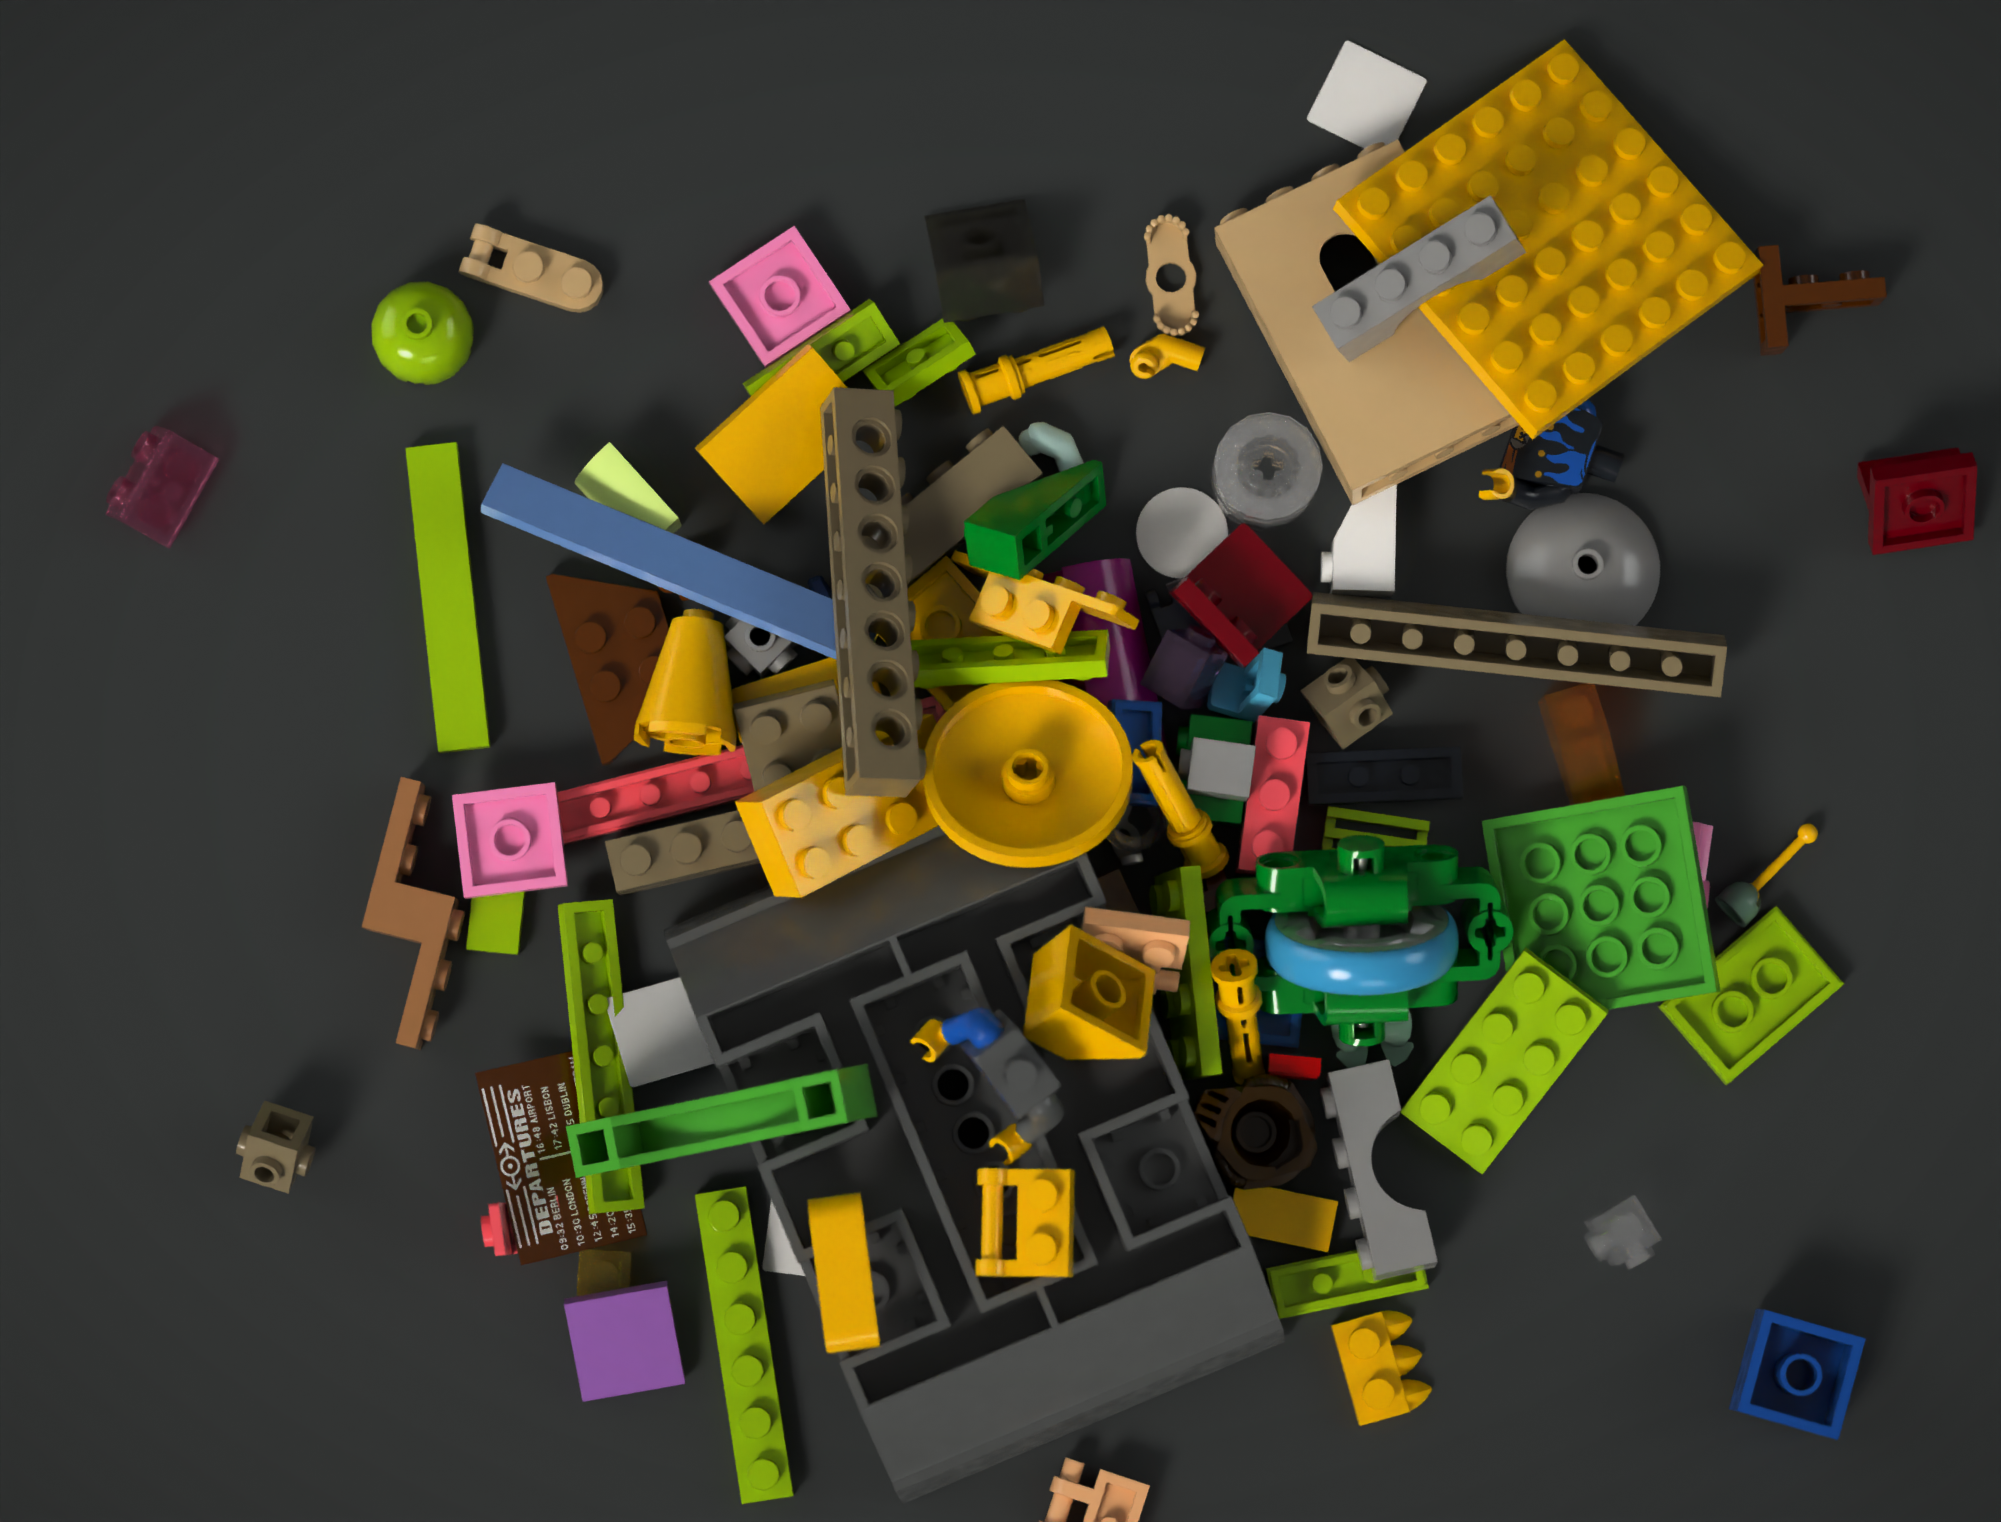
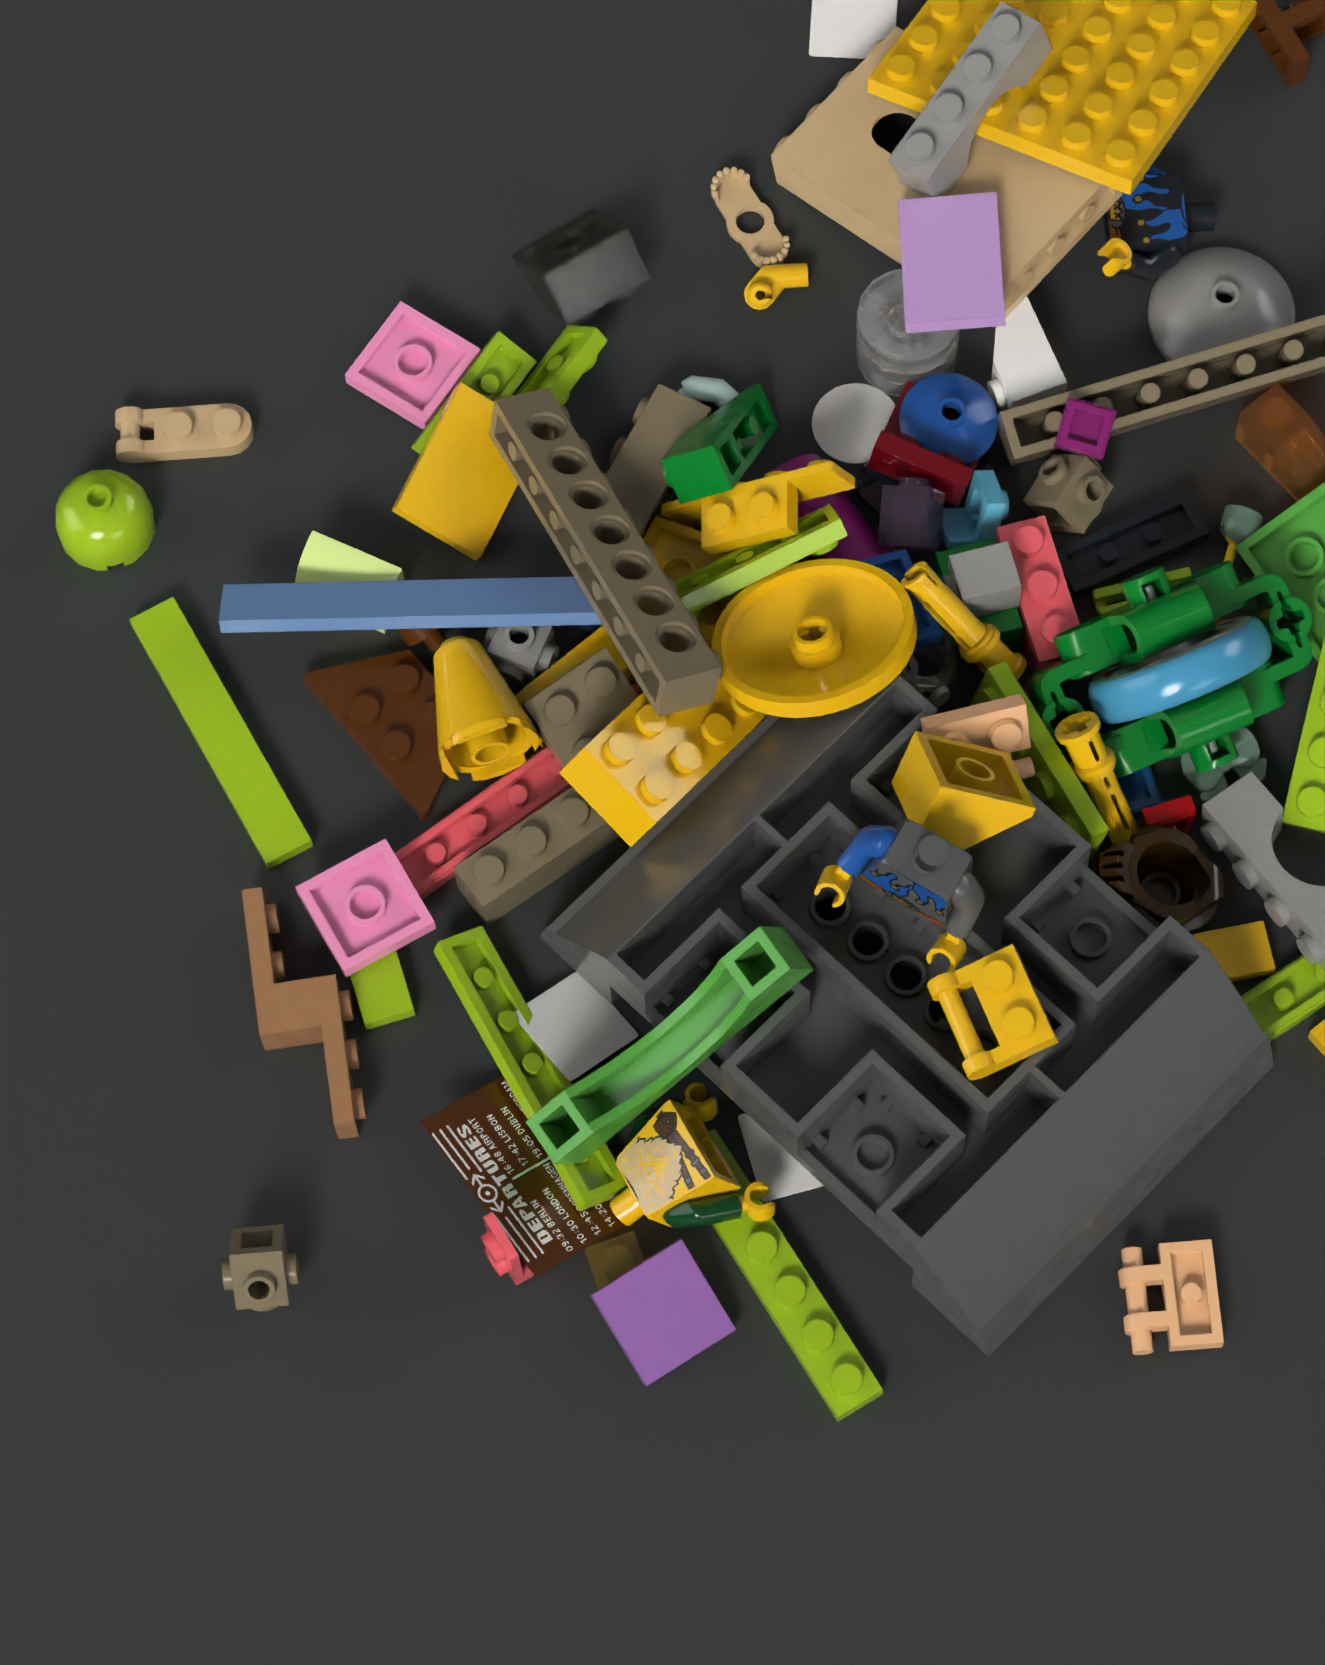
camera: 15 degrees left, 15 degrees down
yellow beam [808,1192,880,1354] -> none
yellow pin [958,326,1115,415] -> none
none -> torso [610,1082,775,1229]
none -> lavender tile [898,192,1006,333]
none -> blue dish [899,373,998,466]
none -> magenta tile [1053,397,1117,461]
none -> sand green hinge [1215,505,1263,622]

